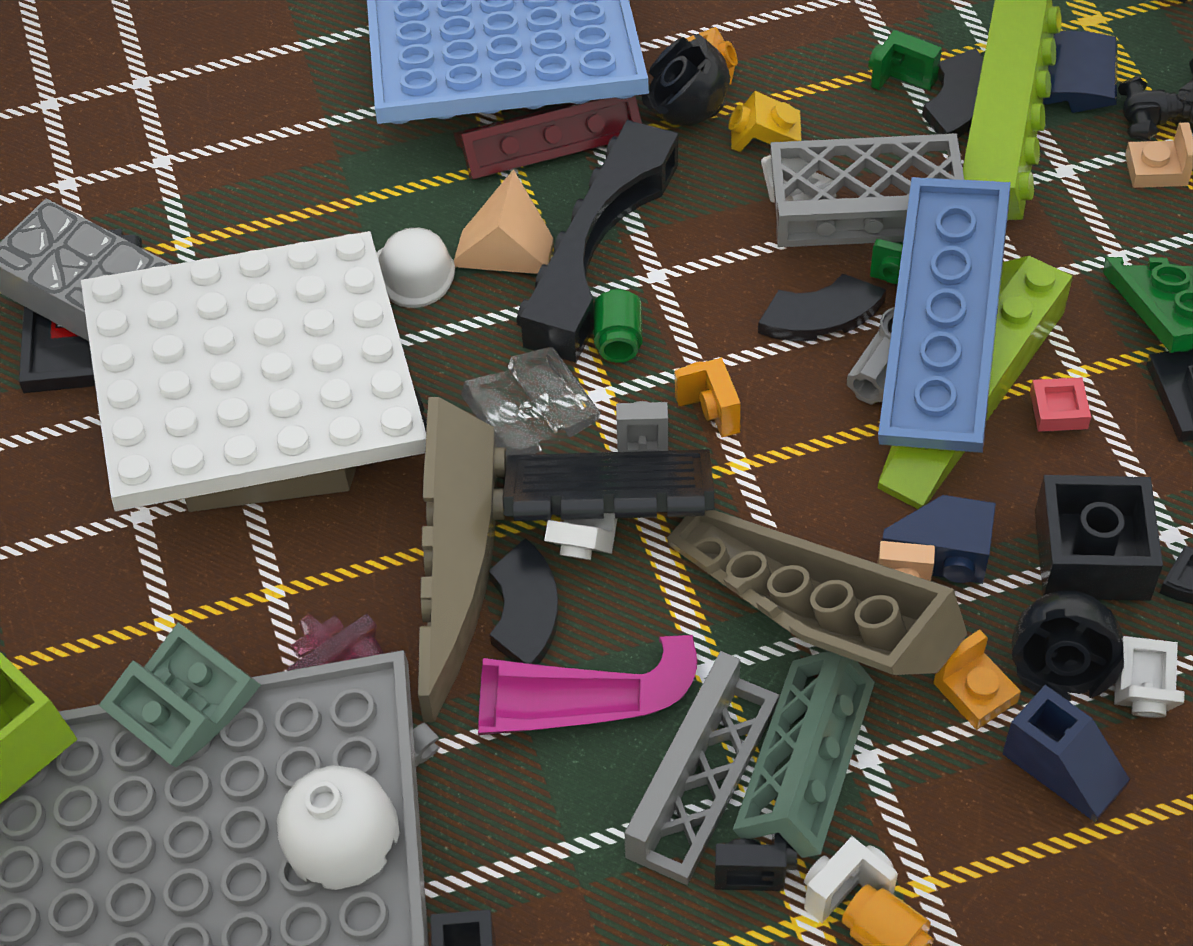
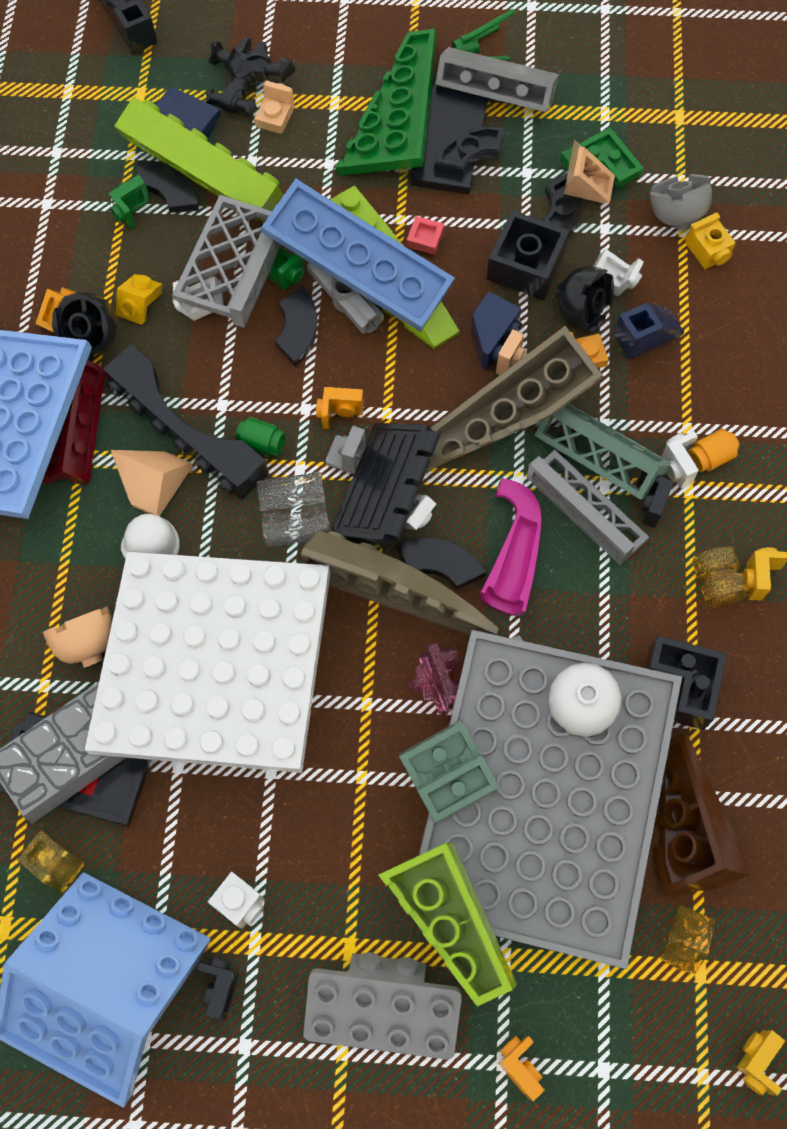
camera: 70 degrees left, 15 degrees up
none -> light nougat cylinder [43,606,113,668]

